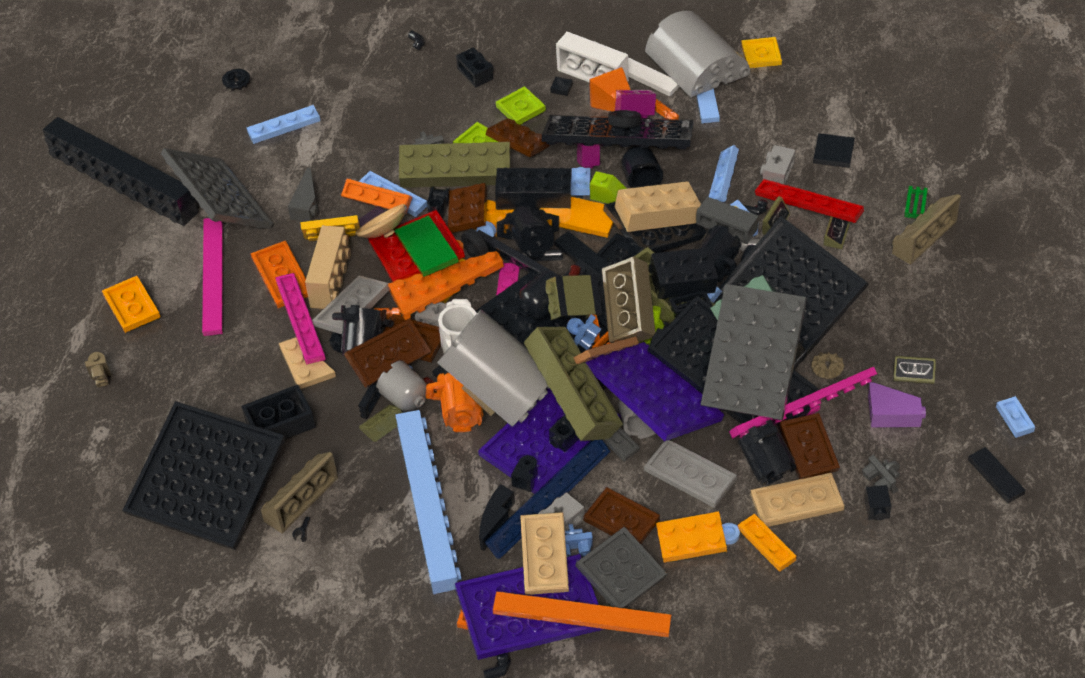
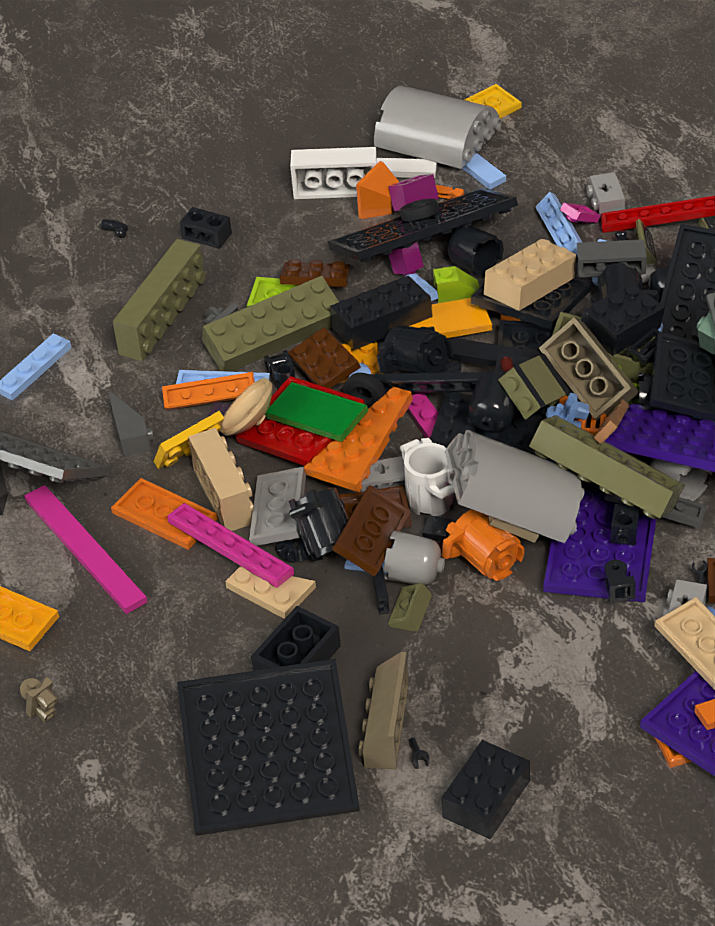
camera: 30 degrees left, 5 degrees down
light blue brick [396,410,461,594] -> none
black slope [479,484,515,551] -> none
dark blue tile [485,440,611,559] -> none
lime plate [496,86,546,125] -> none
black tile [550,77,573,96] -> none
black tile [813,133,855,168] -> none
none -> olive brick [113,239,206,361]
none -> black brick [441,740,530,840]
none -> dark pink plate [560,203,601,224]
none -> black hand [691,560,707,584]

